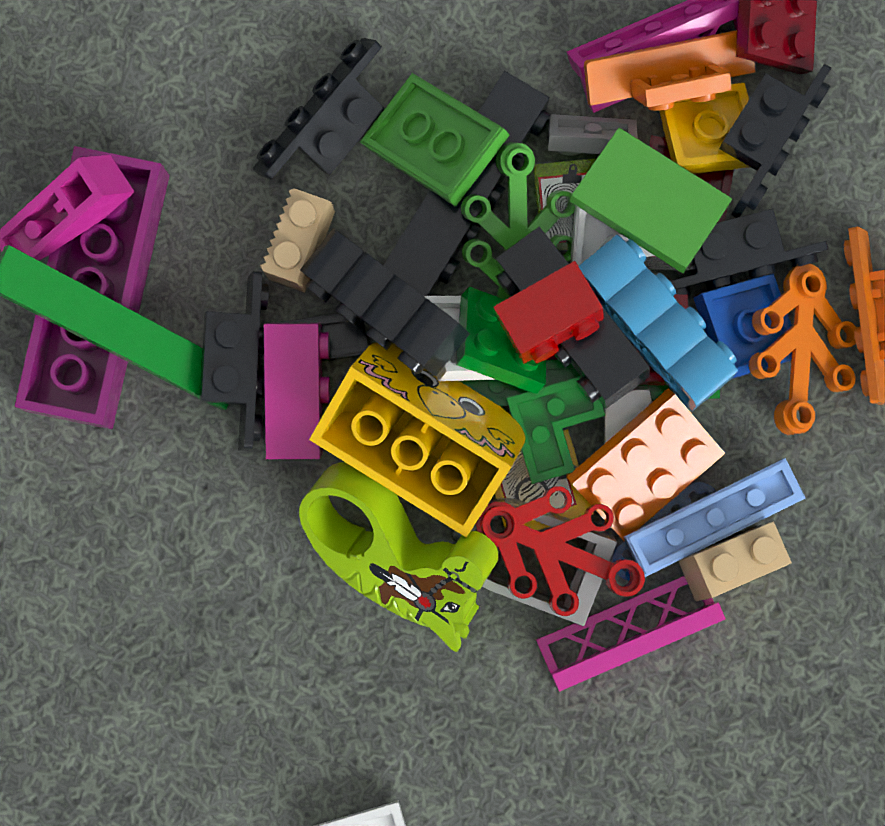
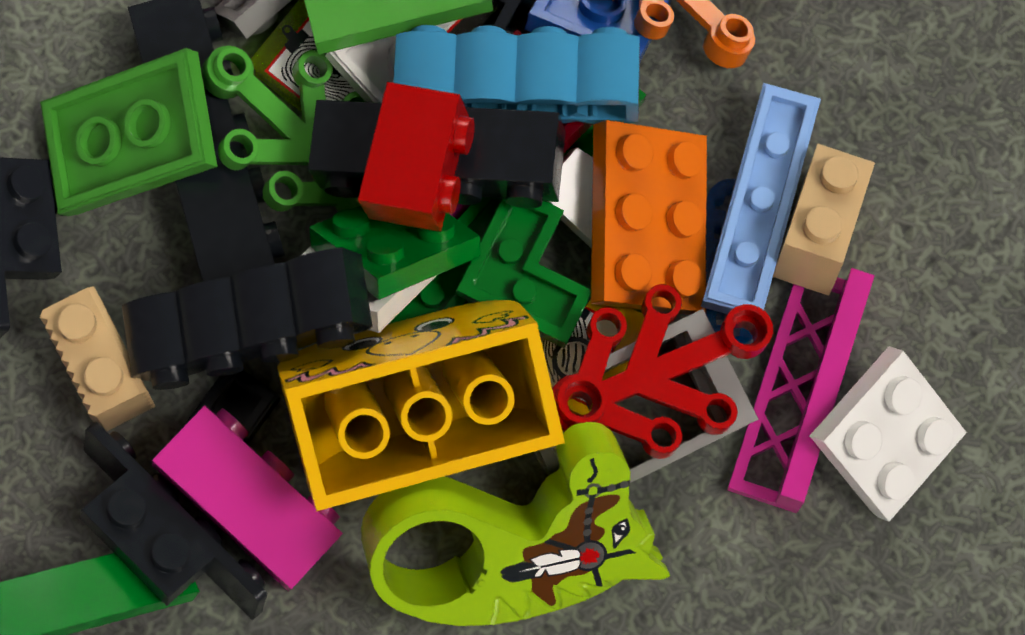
camera: 55 degrees left, 10 degrees down
none -> white plate [810,346,967,522]

